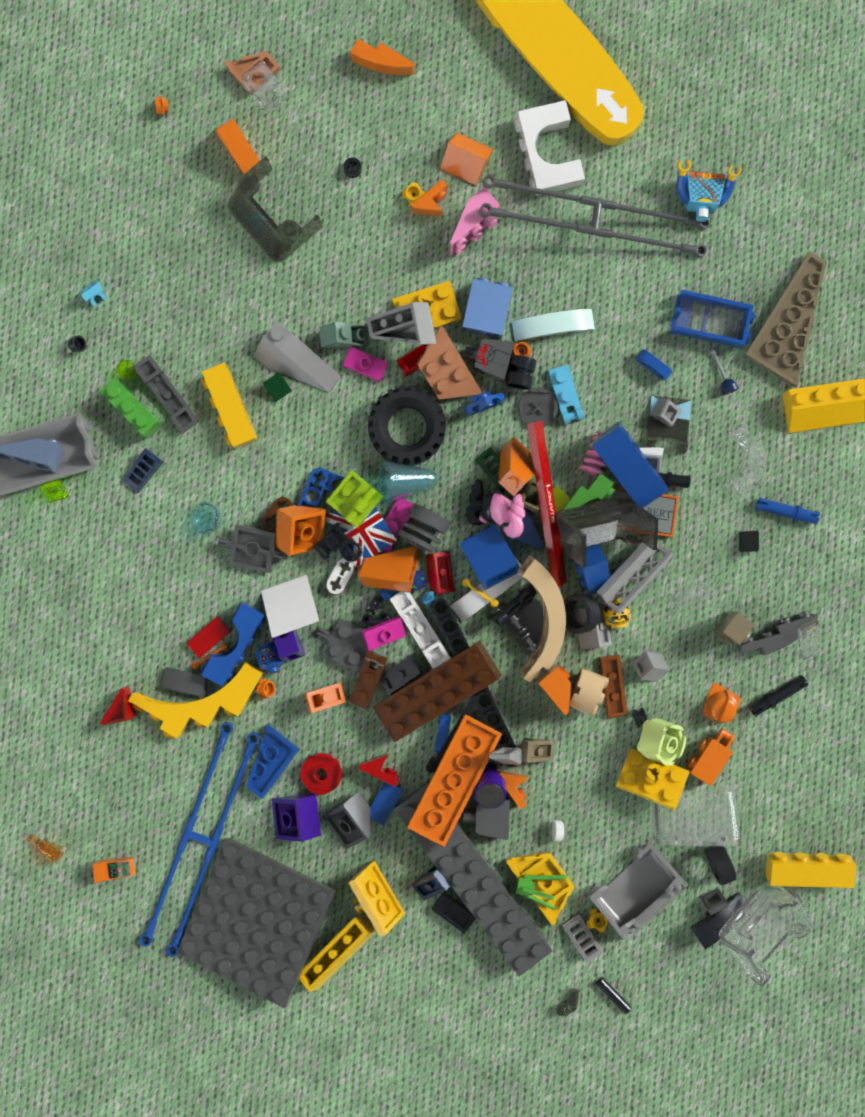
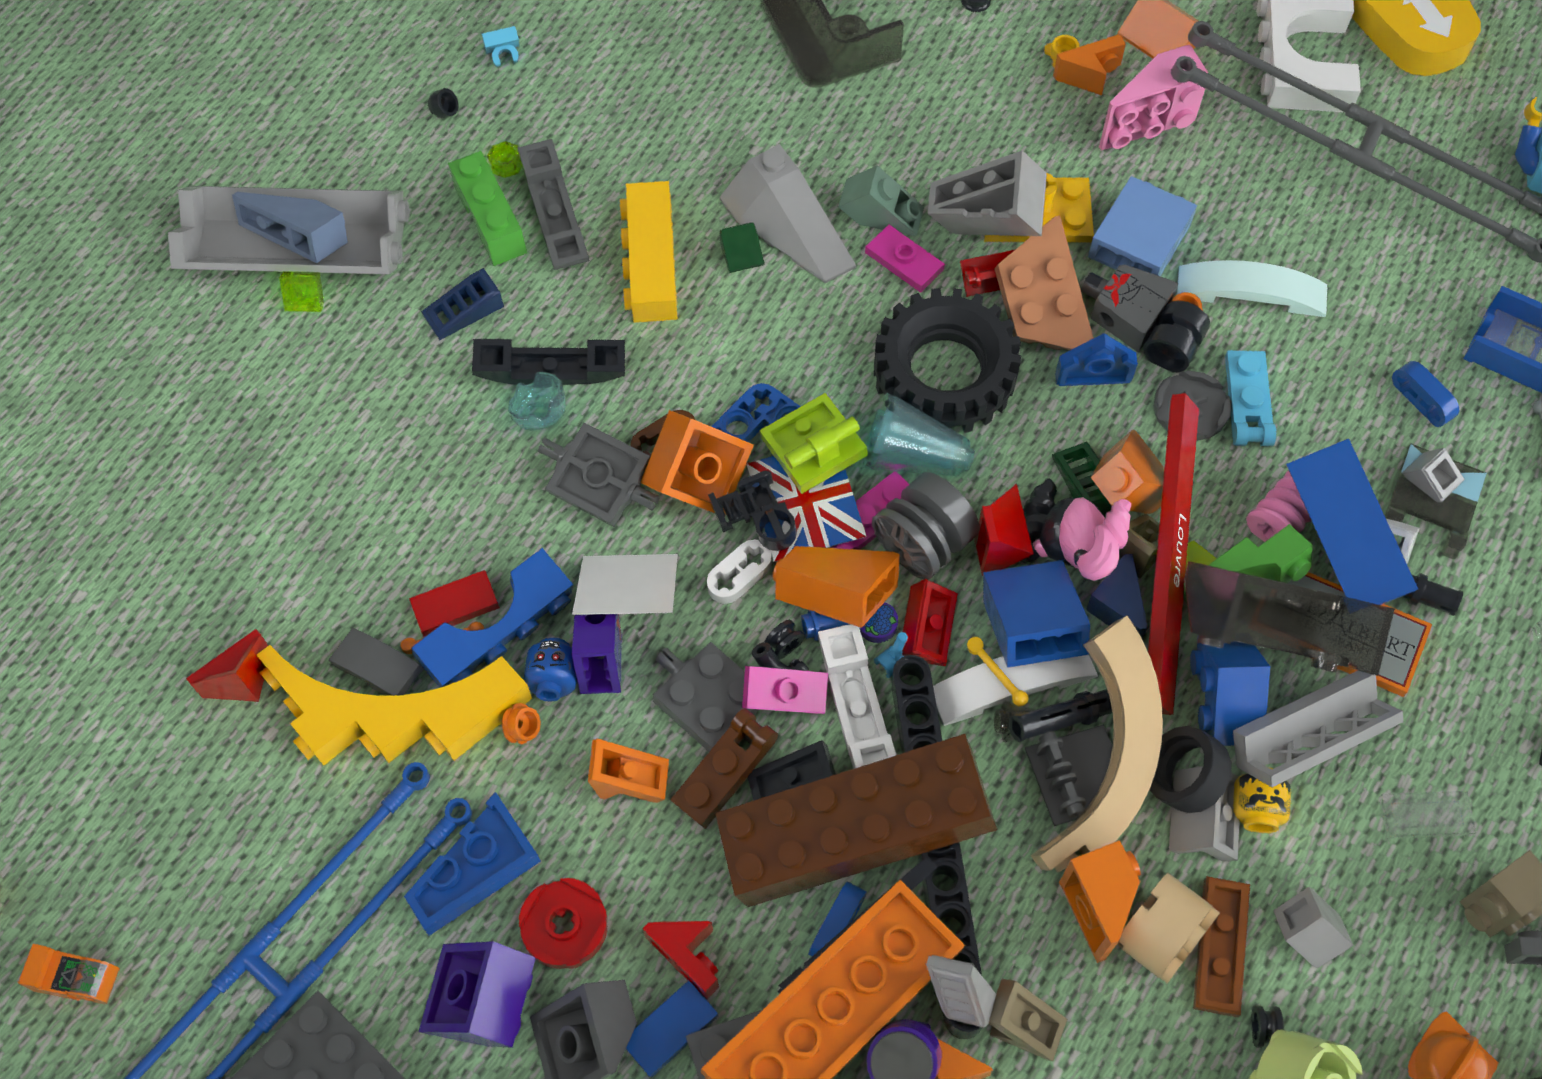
camera: 20 degrees right, 25 degrees down
none -> black slope [472,339,625,386]
none -> red slope [974,483,1033,576]

